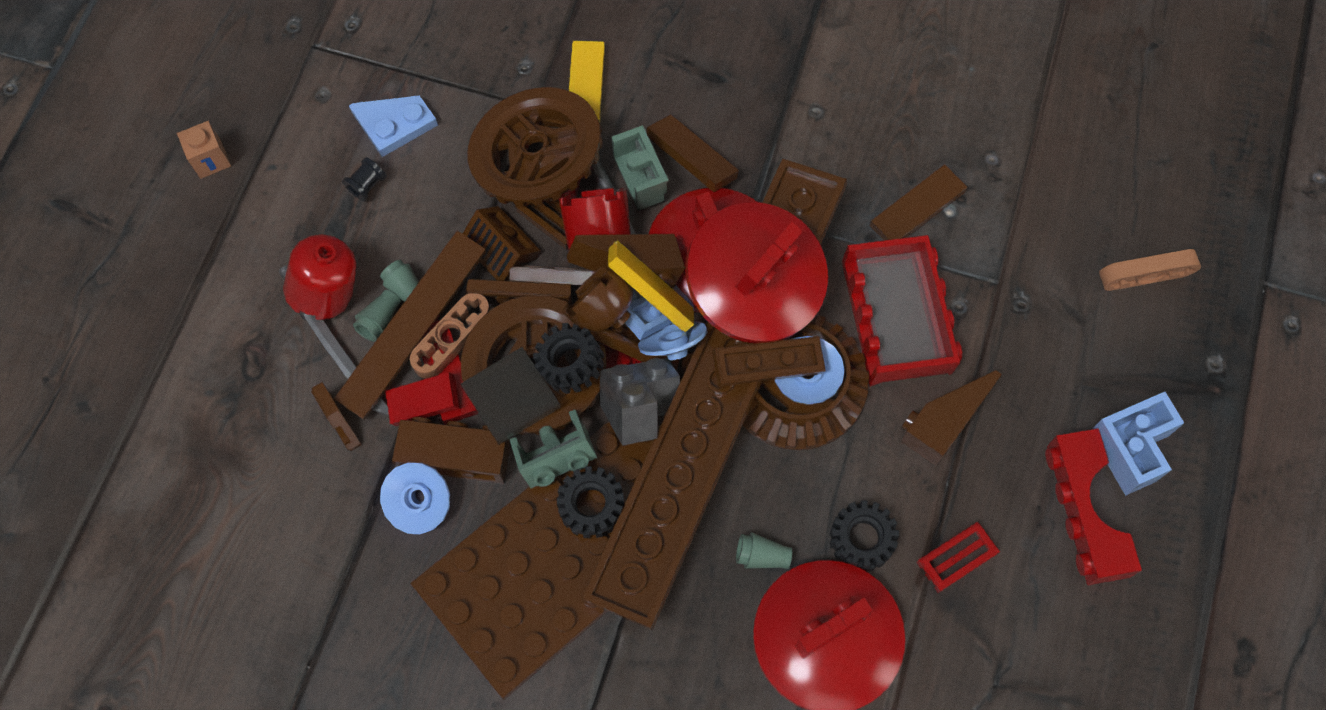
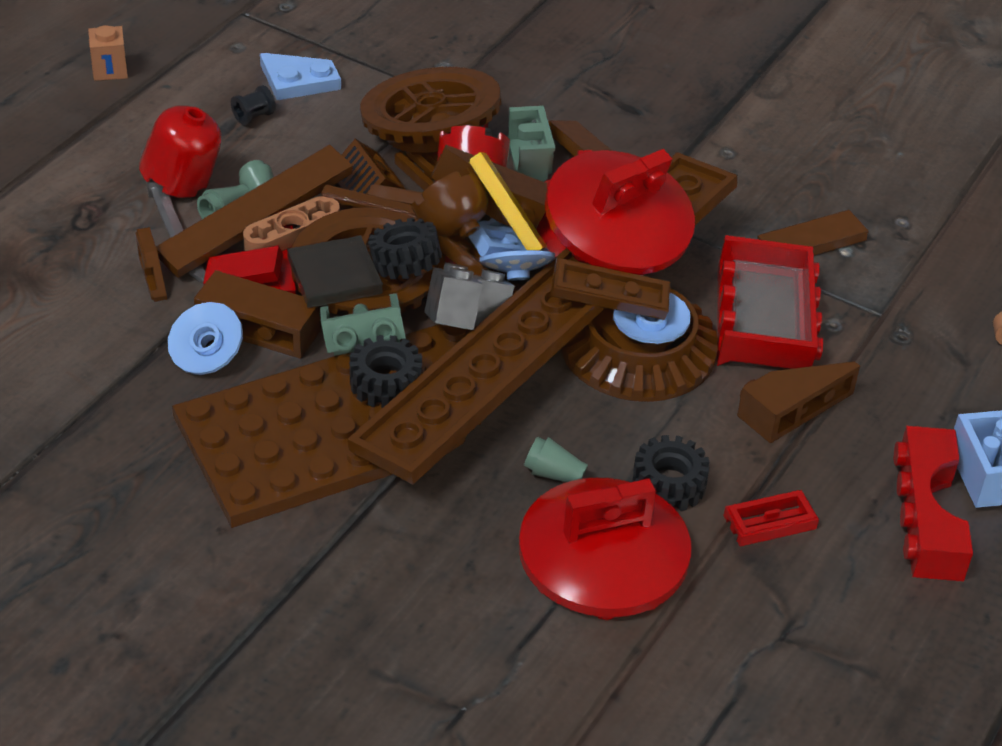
camera: 10 degrees right, 25 degrees down
yellow tile [569,41,605,123] -> none

